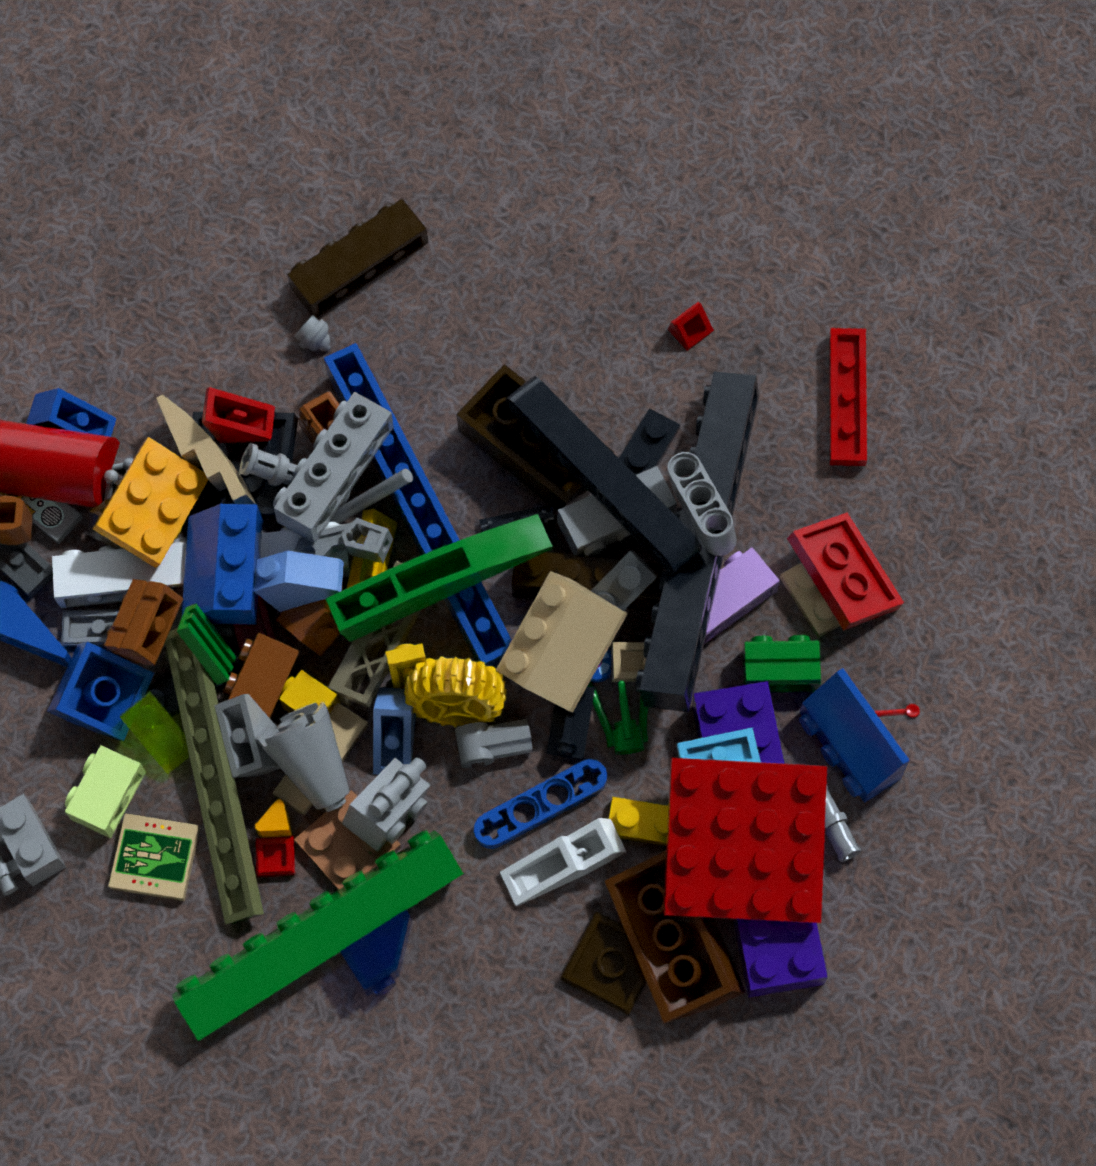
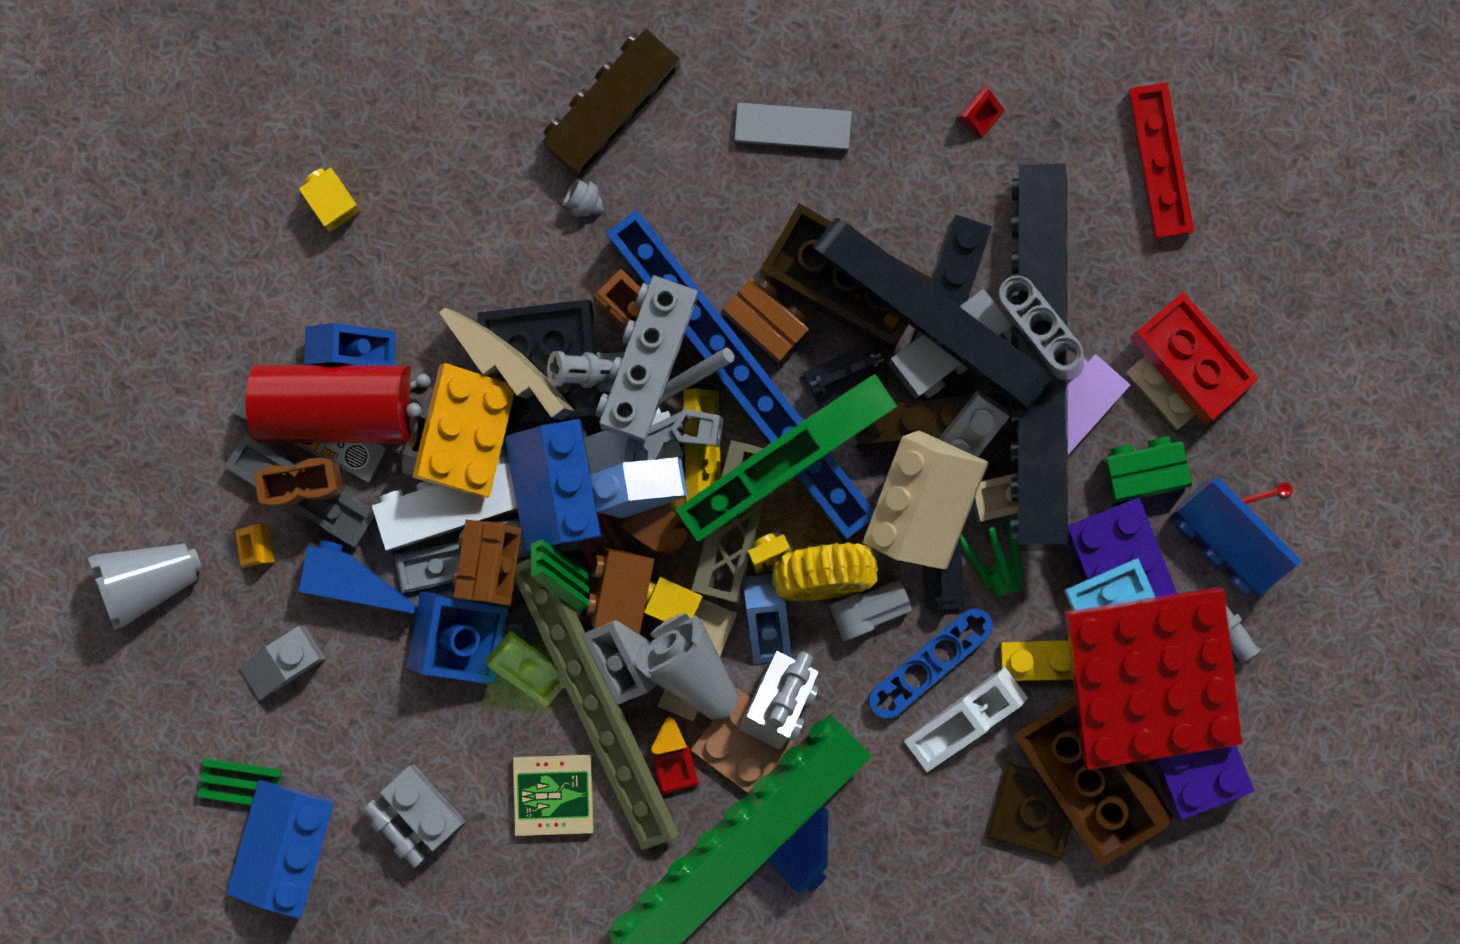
camera: 15 degrees left, 15 degrees up
yellowish green brick [65,745,146,838] -> none
red slope [202,387,275,443] -> none
none -> yellow brick [299,167,361,232]
none -> dark orange brick [721,278,809,366]
none -> light grey tile [735,103,852,151]

